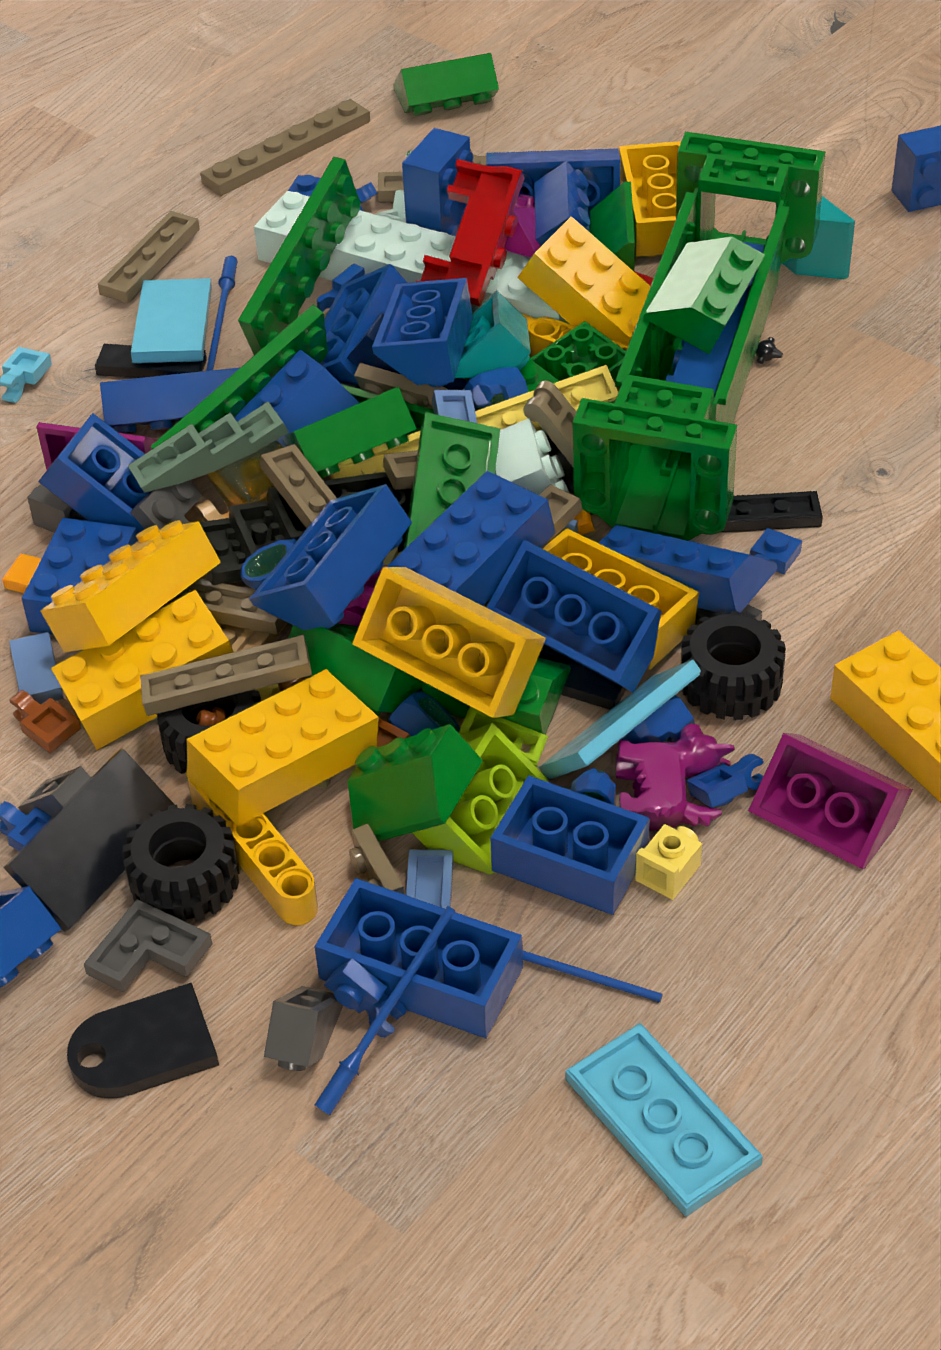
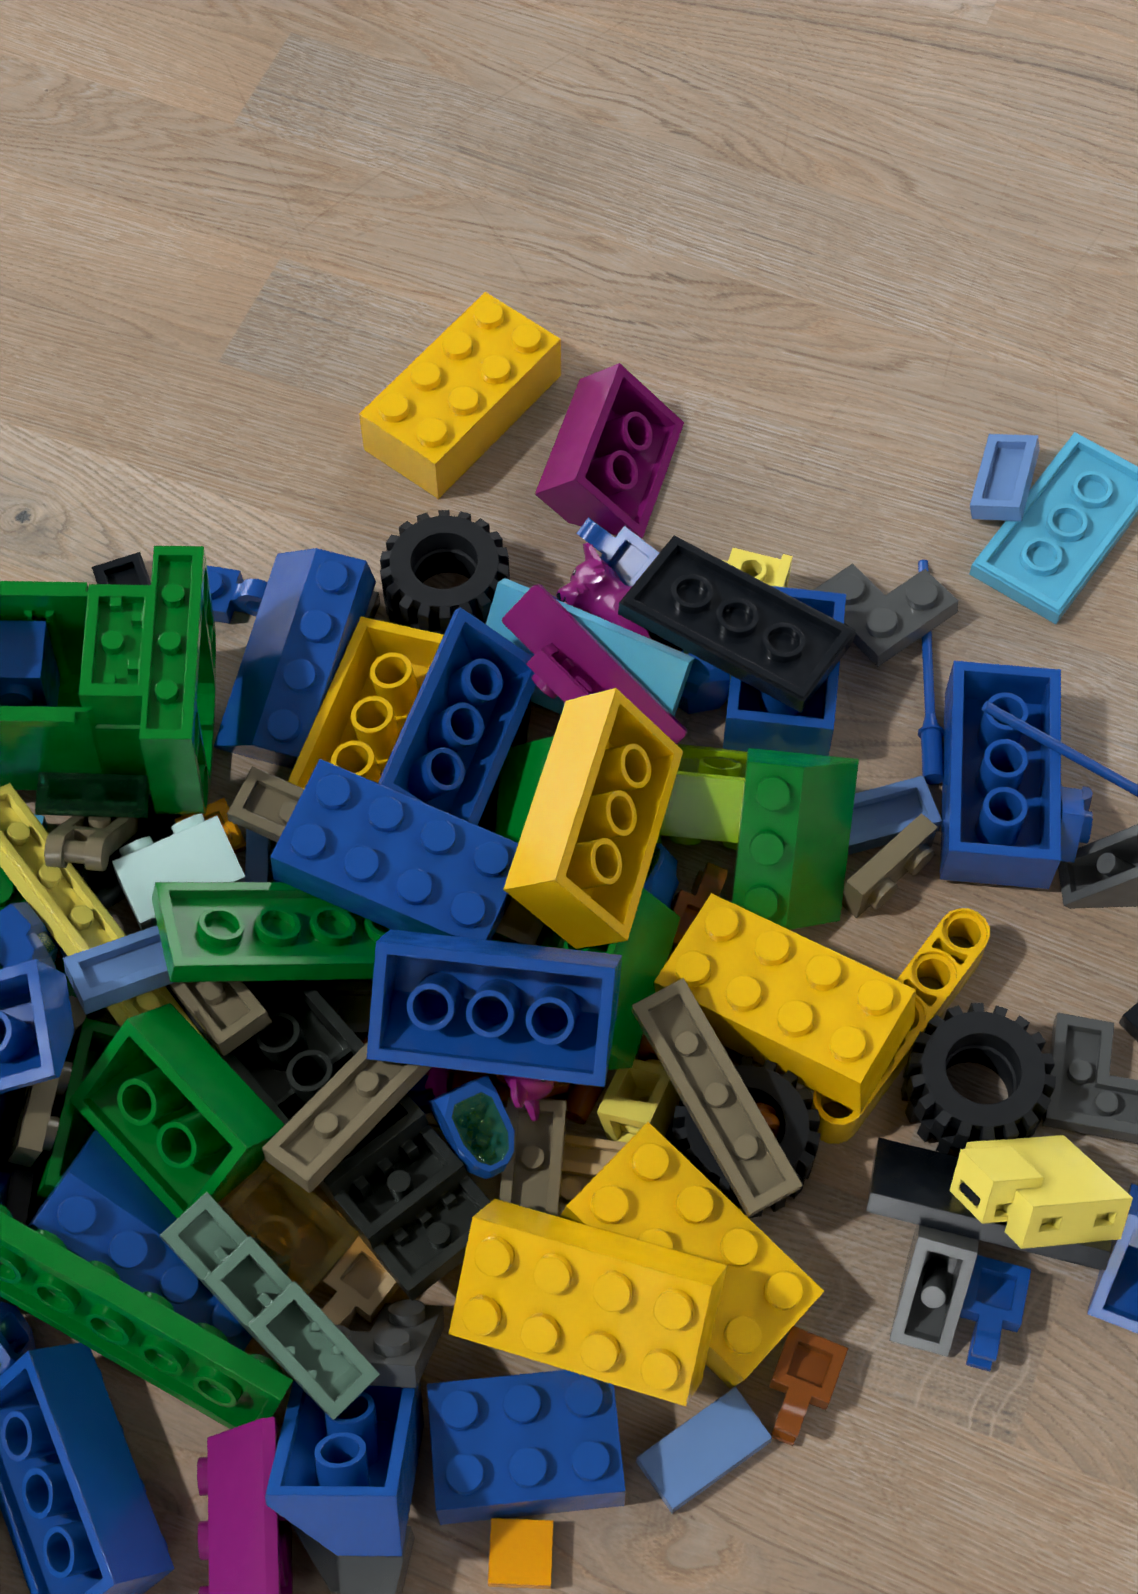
camera: 110 degrees left, 15 degrees up
none -> magenta bracket [502,584,687,744]
none -> black tile [618,535,856,713]
none -> dark grey plate [814,563,958,667]
none -> light yellow piece [950,1135,1133,1249]
none -> medium blue tile [970,434,1040,521]

